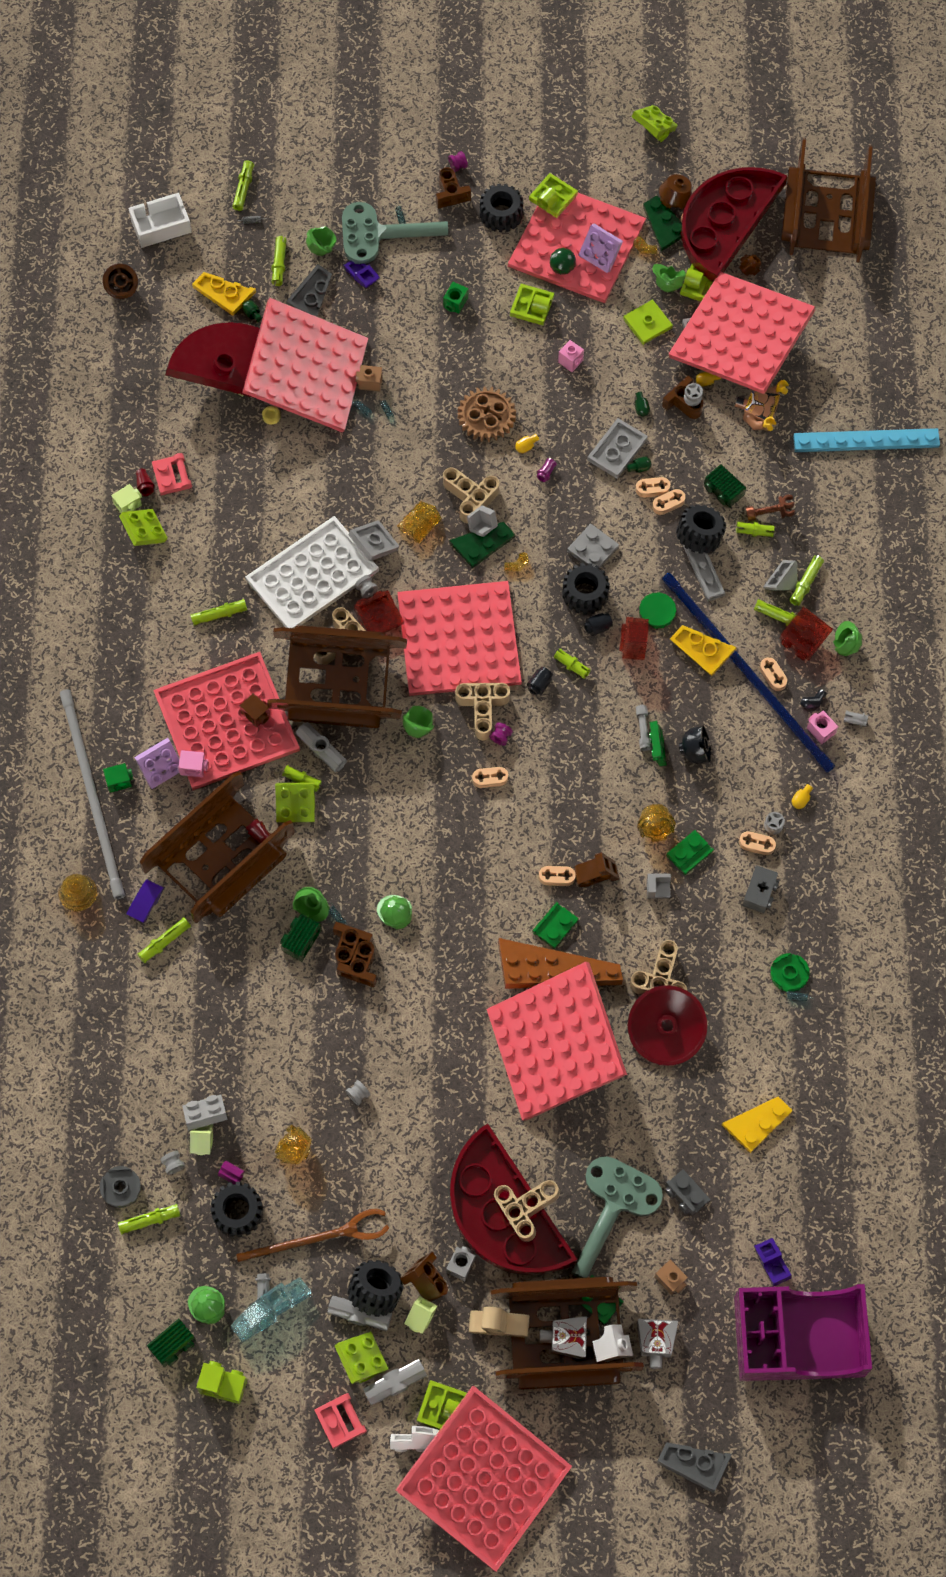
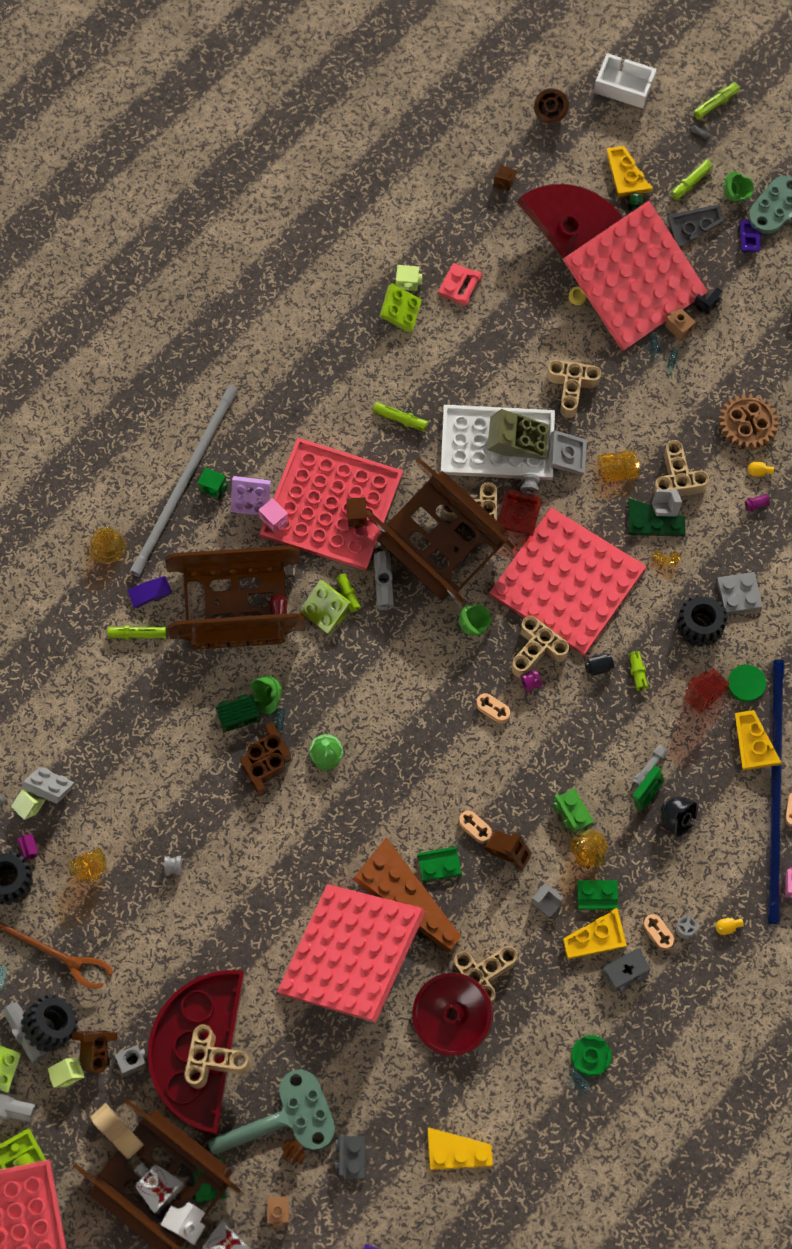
camera: 40 degrees right, 0 degrees up
dark red cone [136,468,155,496] -> none
black brick [584,613,613,636] -> none
none -> reddish brown gear [281,1139,307,1166]
none -> olive slope [487,409,549,459]
none -> reddish brown bracket [493,165,517,191]
none -> tan beam [547,360,601,418]
none -> bright green bracket [552,788,594,834]
none -> yellow wing [563,908,627,960]
none -> black bracket [694,287,723,314]

